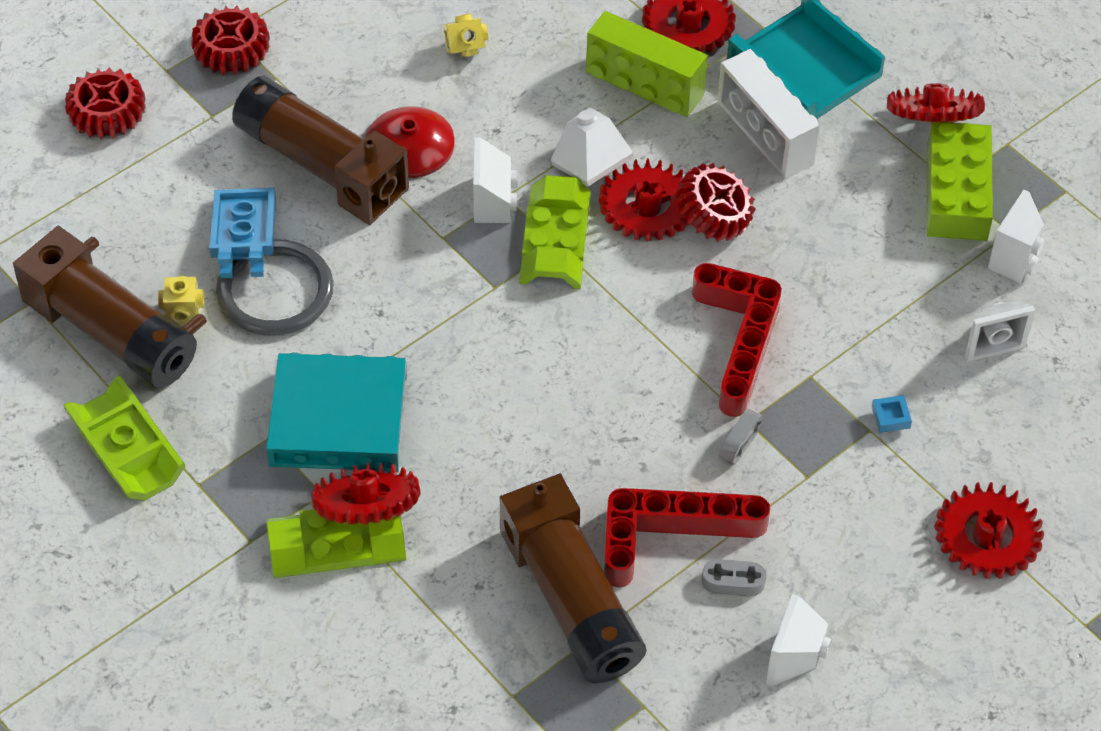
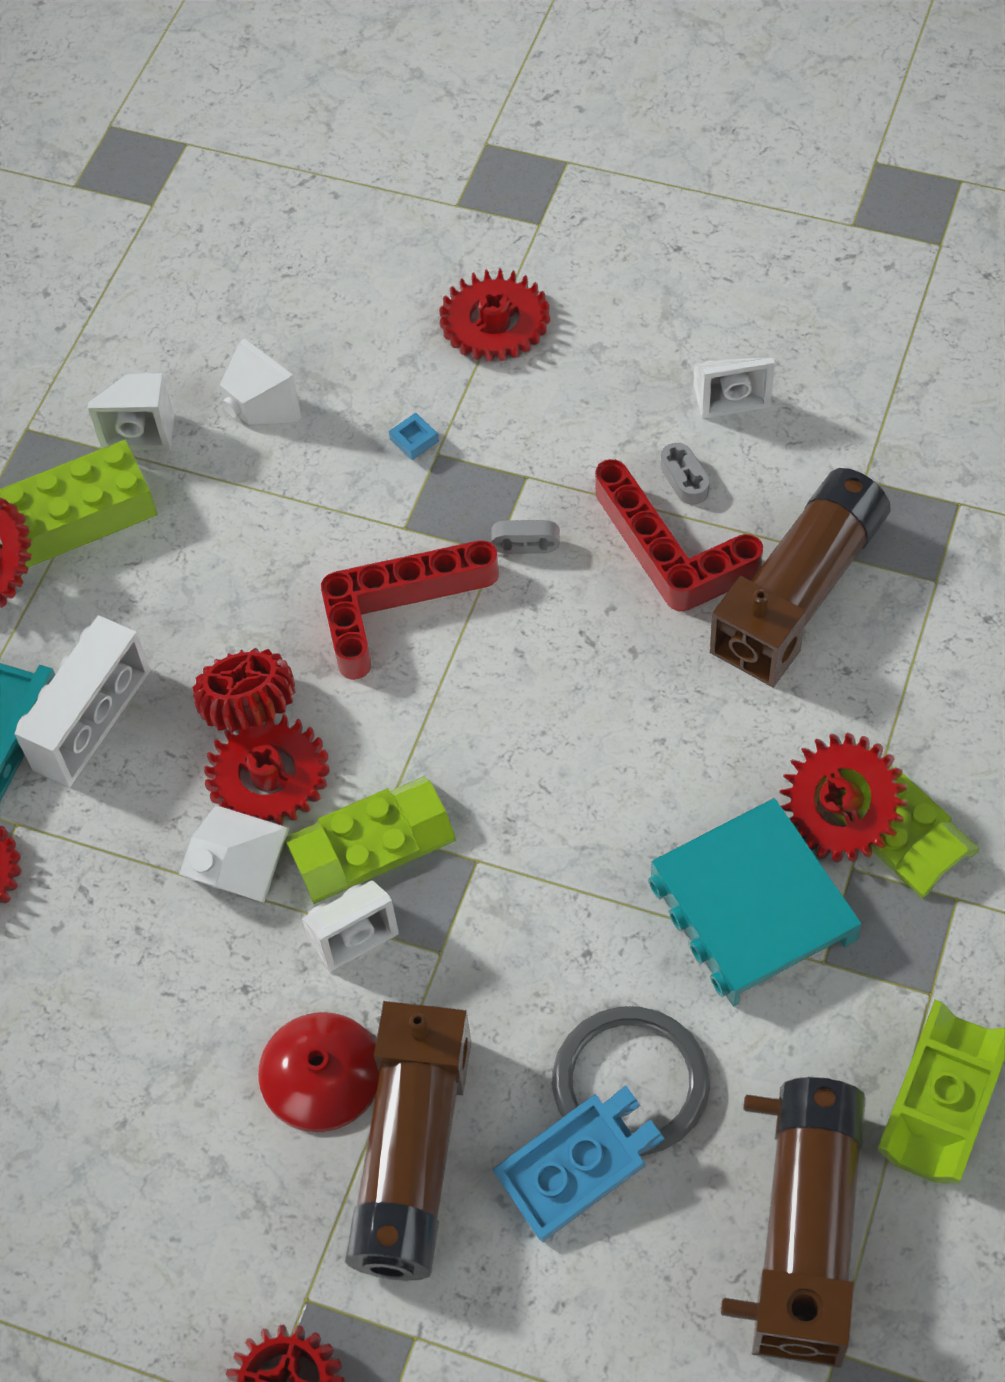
camera: 115 degrees left, 5 degrees up
light yellow brick [158,276,204,325] -> none
light yellow brick [442,13,488,57] -> none
lime brick [586,11,708,118] -> none

